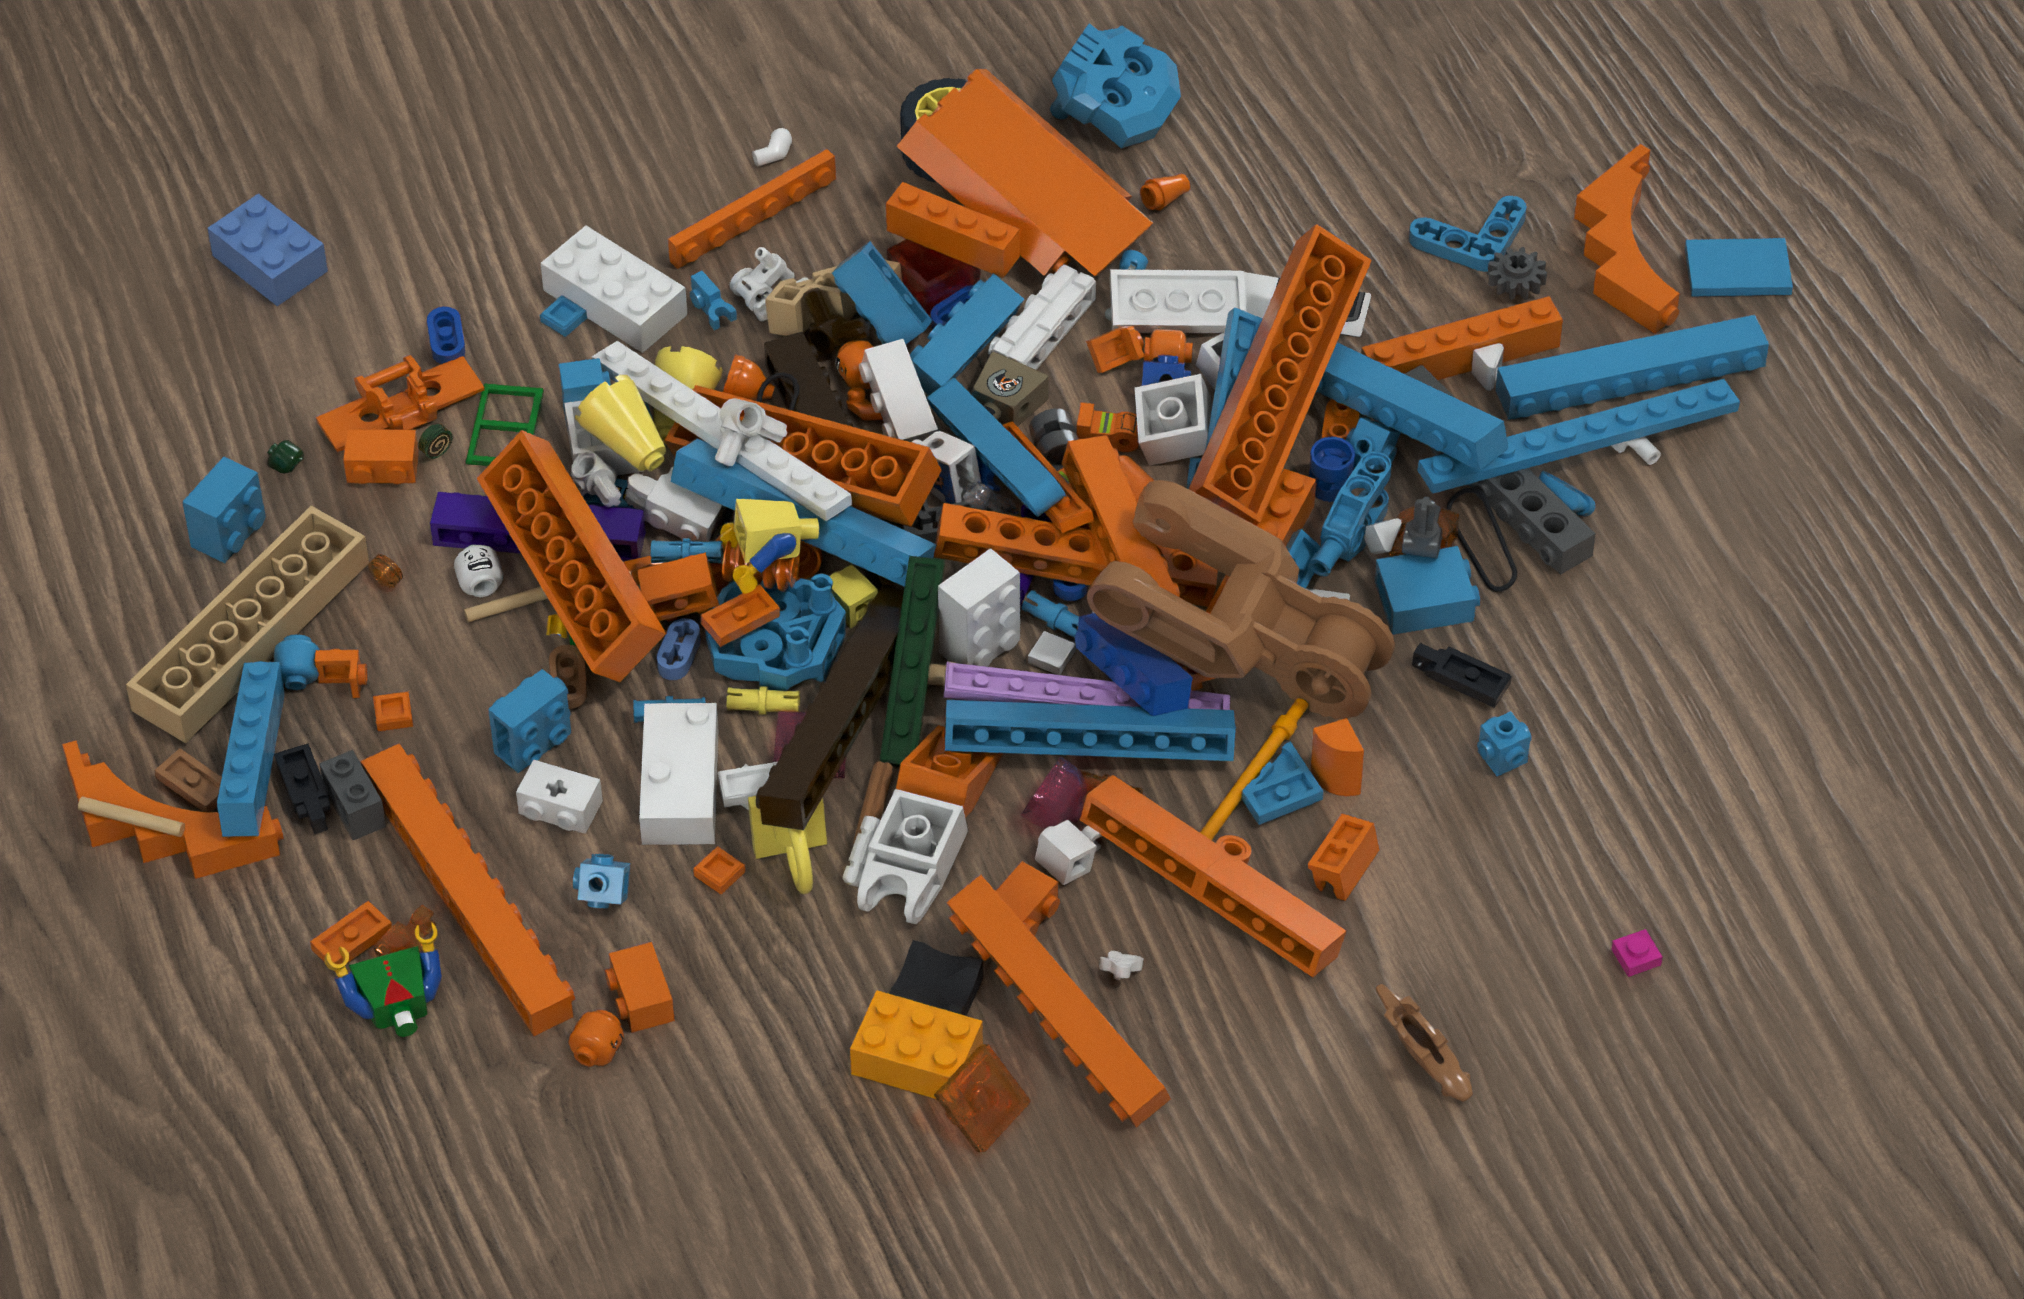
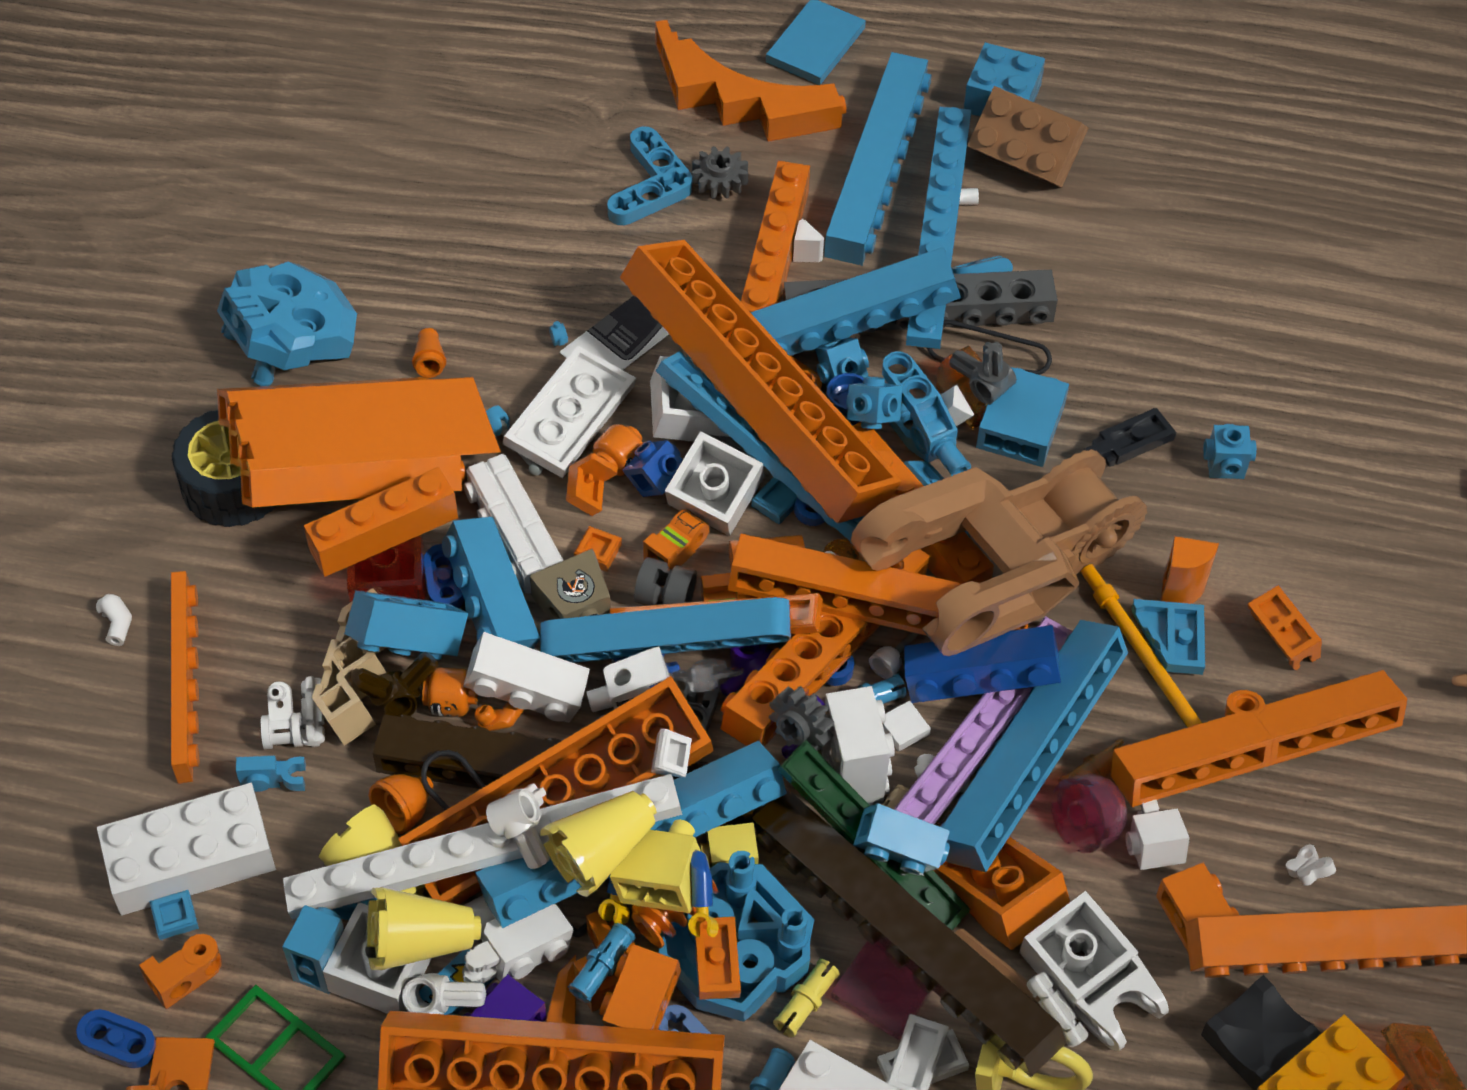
camera: 60 degrees left, 5 degrees up
none -> orange leg [139,934,222,1009]
none -> light yellow cone [540,791,657,897]
none -> dark azure piece [549,321,568,346]
none -> orange tile [574,526,622,572]
none -> white slope [651,729,692,777]
none -> dark grey gear [769,686,835,752]
none -> dark azure brick [846,377,902,429]
none -> brick [853,803,950,875]
none -> dark azure brick [964,42,1046,116]
none -> medium nougat brick [967,86,1089,188]

